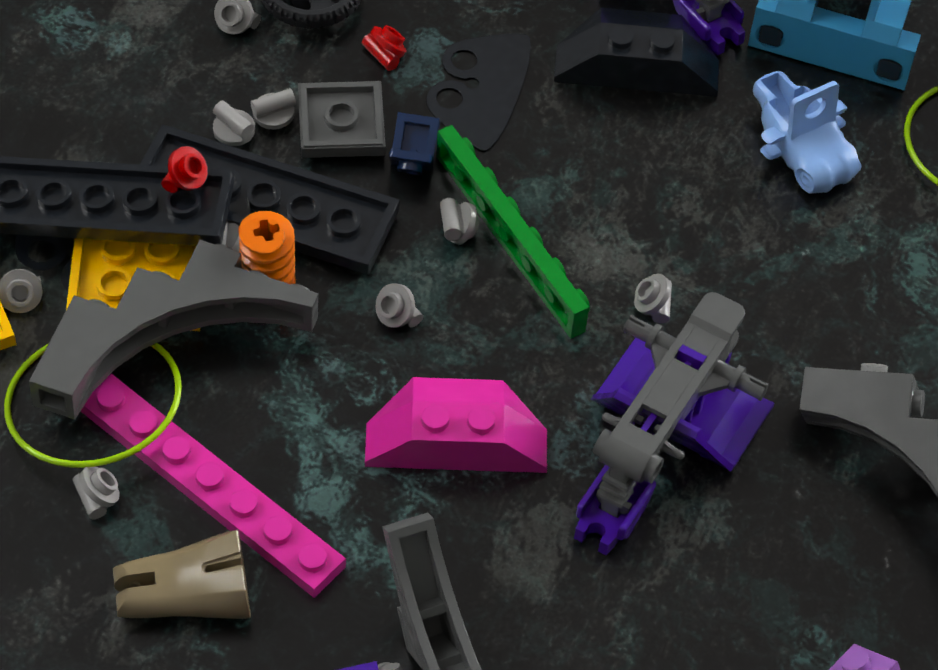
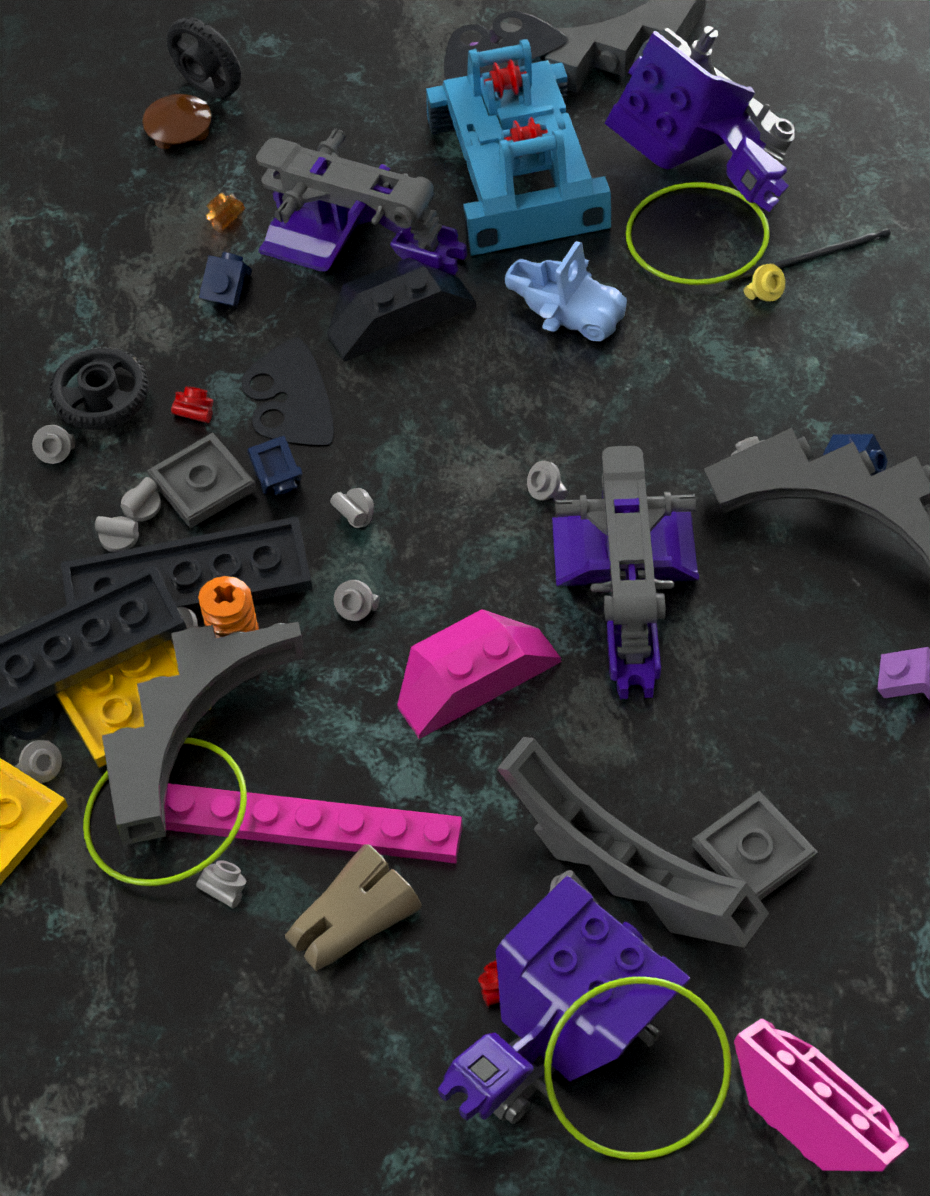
camera: 25 degrees left, 0 degrees up
red plate [161,146,208,193] -> none
green plate [436,125,590,339] -> none

